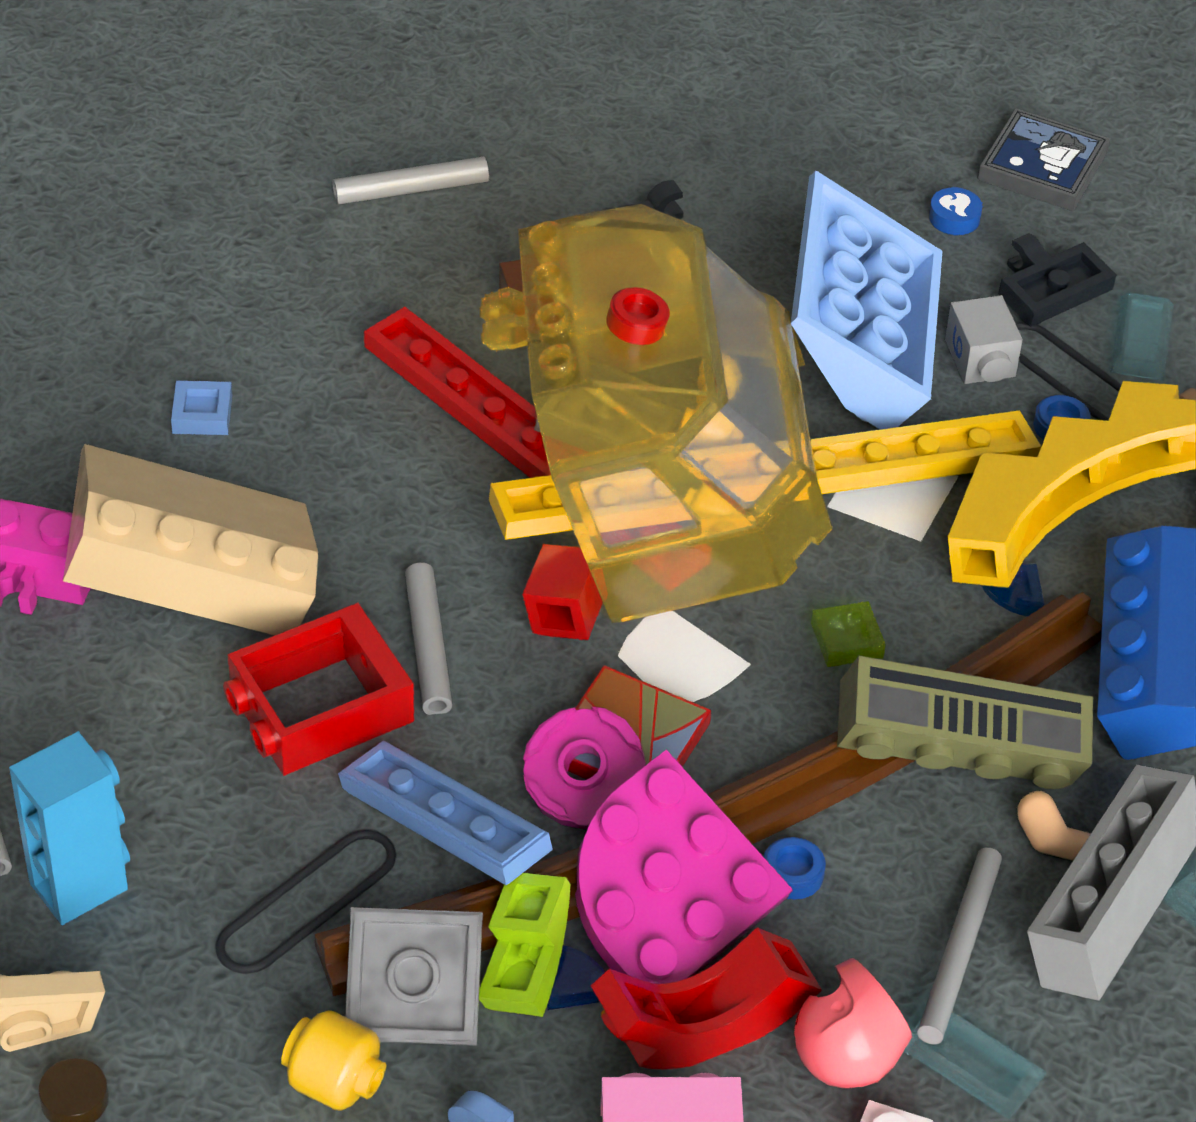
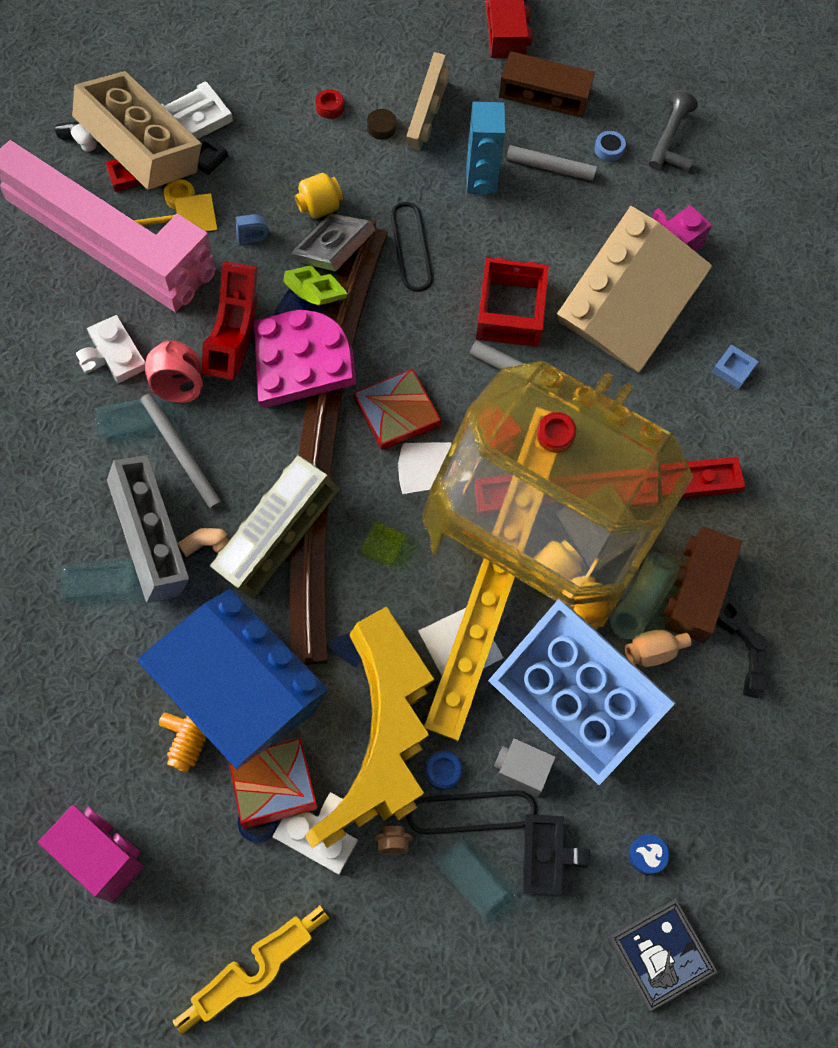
camera: 125 degrees right, 20 degrees up
medium blue tile [338,740,553,886] -> none
dark pink tile [523,707,646,829] -> none
blue tile [764,837,826,899] -> none

